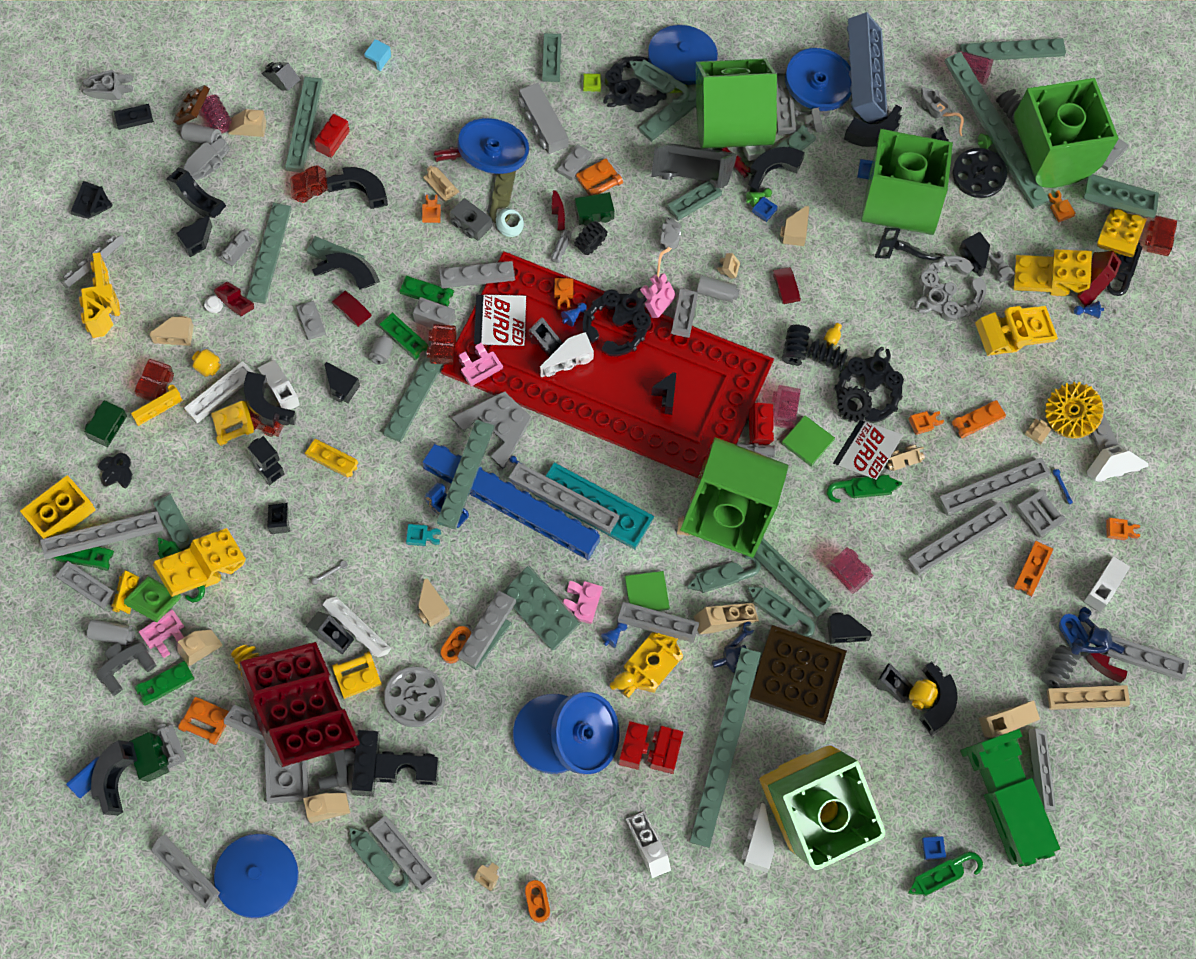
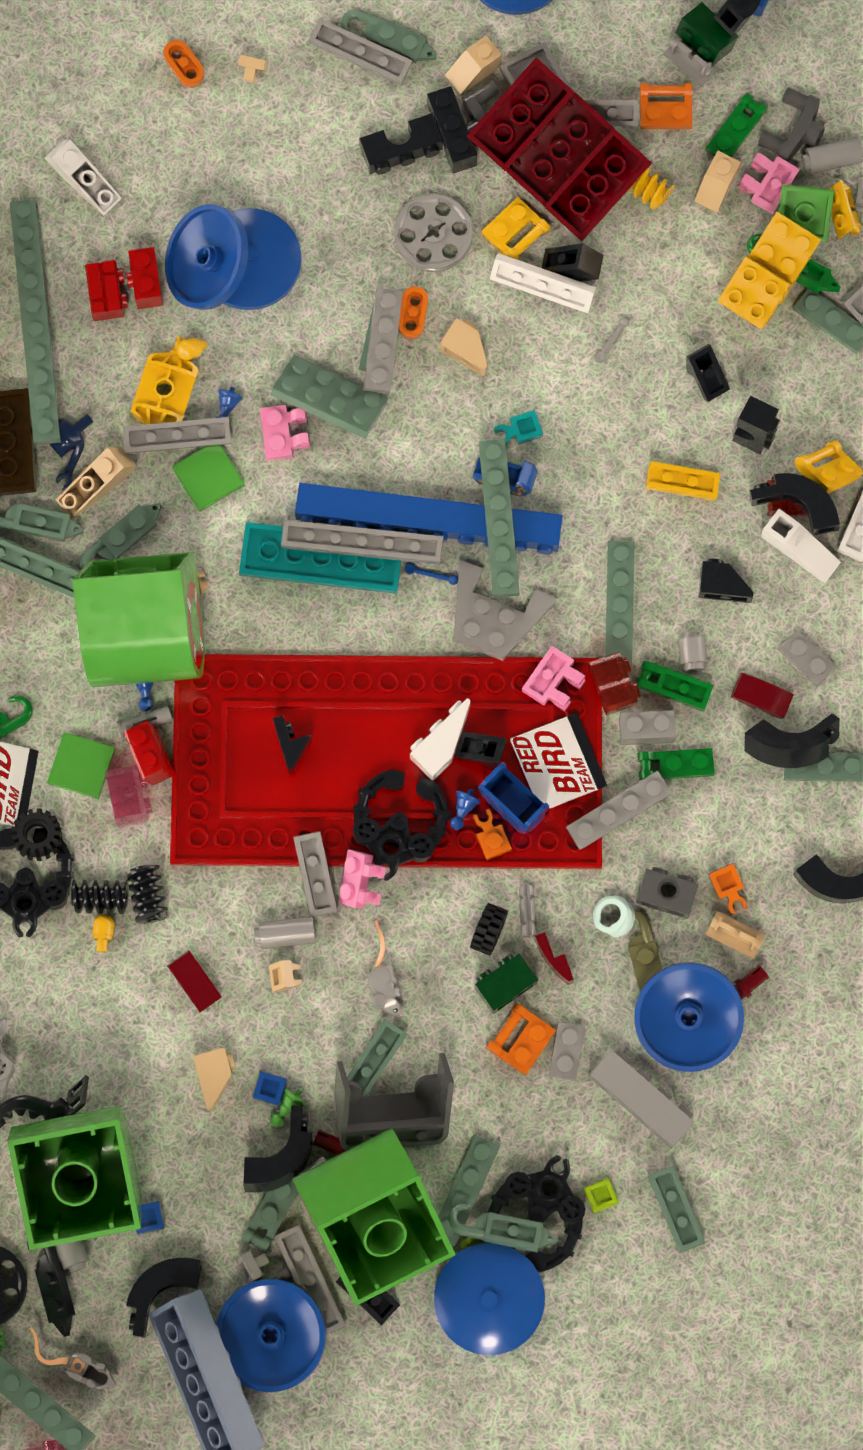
camera: 160 degrees right, 10 degrees up
none -> blue piece [478,762,549,834]

